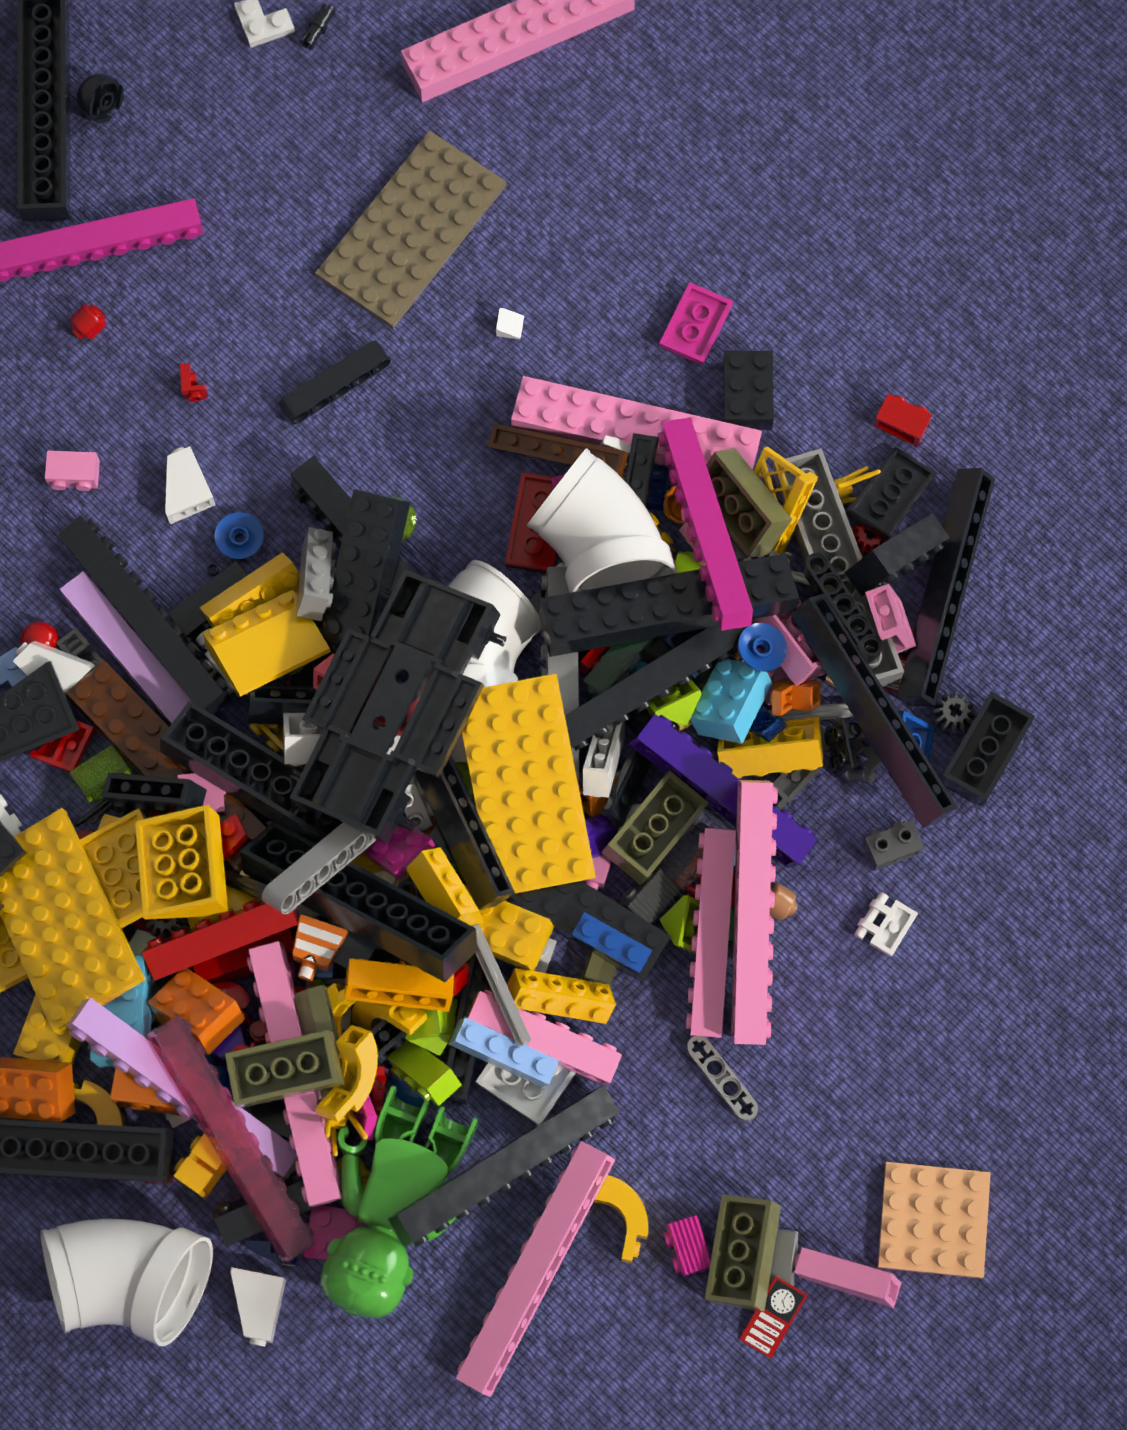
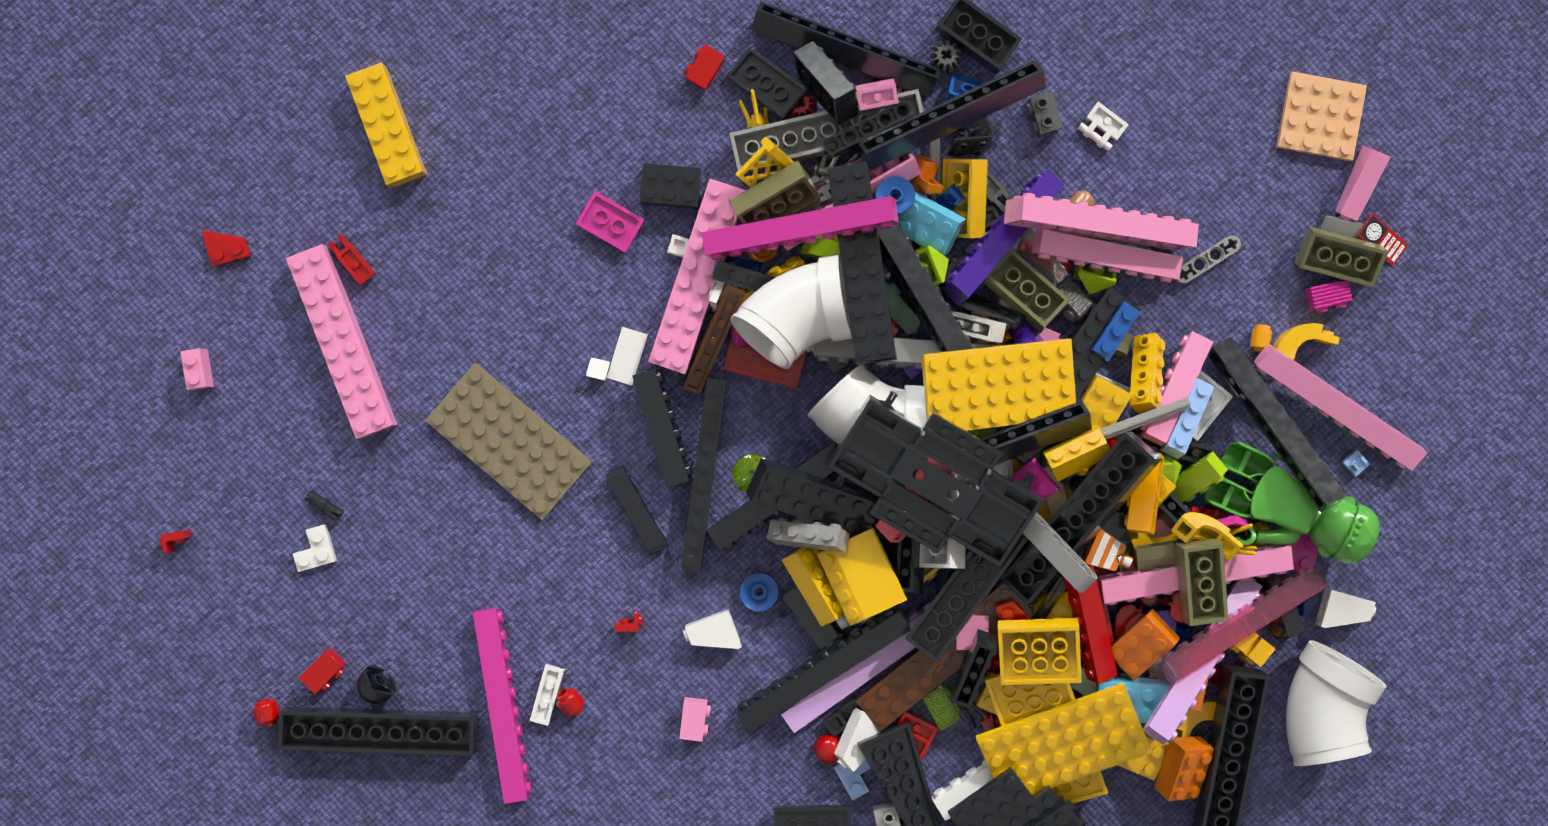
camera: 85 degrees left, 15 degrees up
none -> red brick [299,648,347,694]
none -> red hinge [328,233,377,286]
none -> yellow brick [345,62,427,188]
none -> white plate [530,664,565,726]
none -> white sticker [607,327,648,385]
none -> black brick [632,369,693,488]
none -> white tile [667,234,689,258]
none -> black brick [681,378,727,572]
none -> light orange brick [1249,324,1272,353]
none -> light blue tile [1341,450,1370,477]

